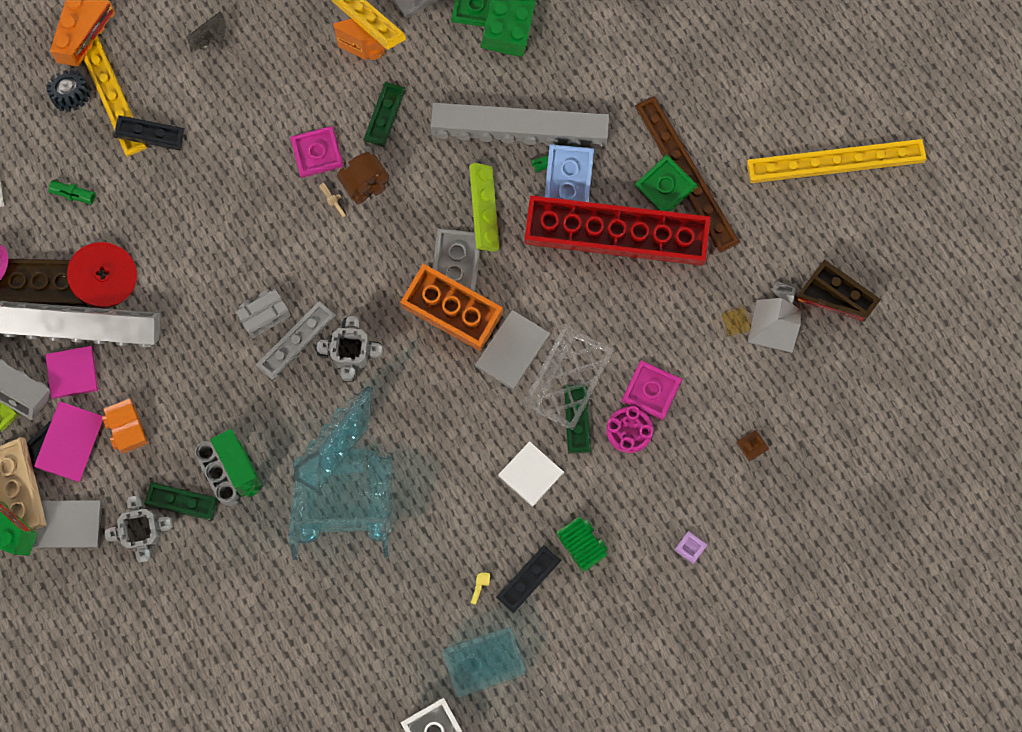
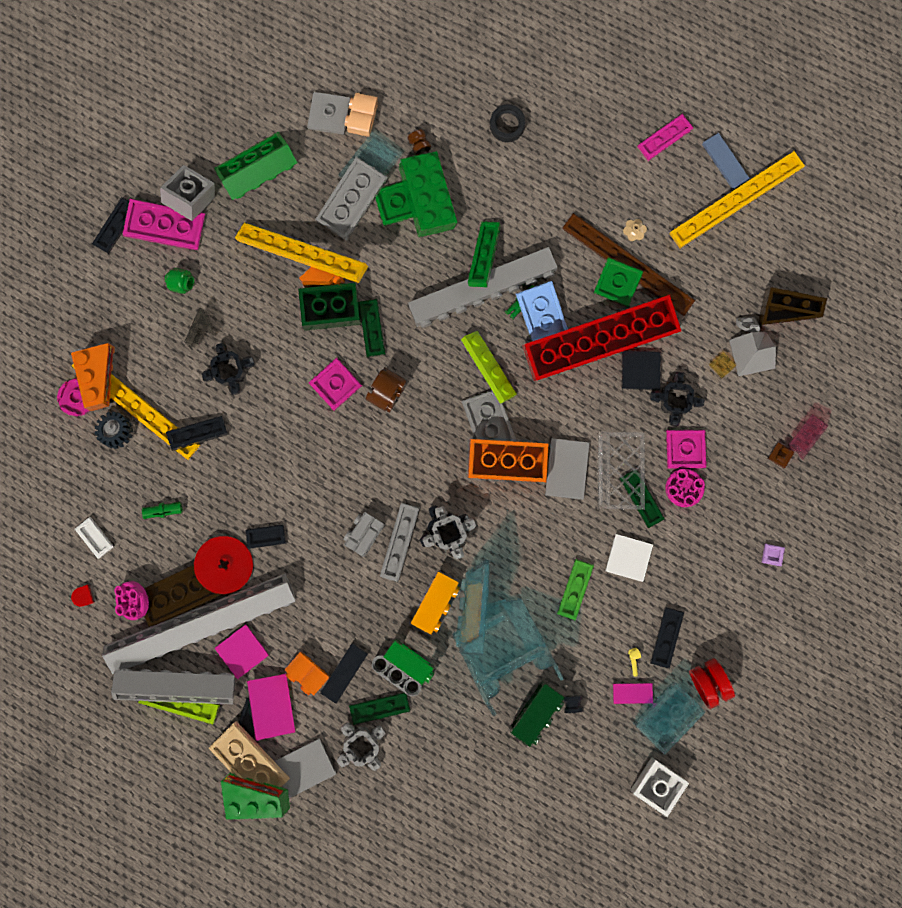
camera: 25 degrees left, 10 degrees up
tan piece [320,183,346,217] -> none
green brick [556,516,608,574] -> none
none -> dark pink tile [57,378,90,417]
none -> black piece [201,343,255,396]
none -> black tile [245,525,286,549]
none -> dark green brick [298,283,361,331]
none -> black tile [320,643,368,704]
none -> light orange brick [410,572,460,634]
none -> green plate [468,222,501,288]
none -> dark green brick [509,681,565,747]
none -> bright green tile [557,559,594,620]
none -> black wheel [563,695,584,713]
none -> dark pink tile [613,683,653,704]
none -> black tile [621,351,661,390]
none -> tan plant [623,219,647,241]
none -> dark pink tile [637,113,693,161]
none -> black piece [650,372,705,426]
none -> red wheel [689,658,735,710]
none -> sand blue tile [702,133,750,190]
none -> clear pink hinge [789,415,829,460]

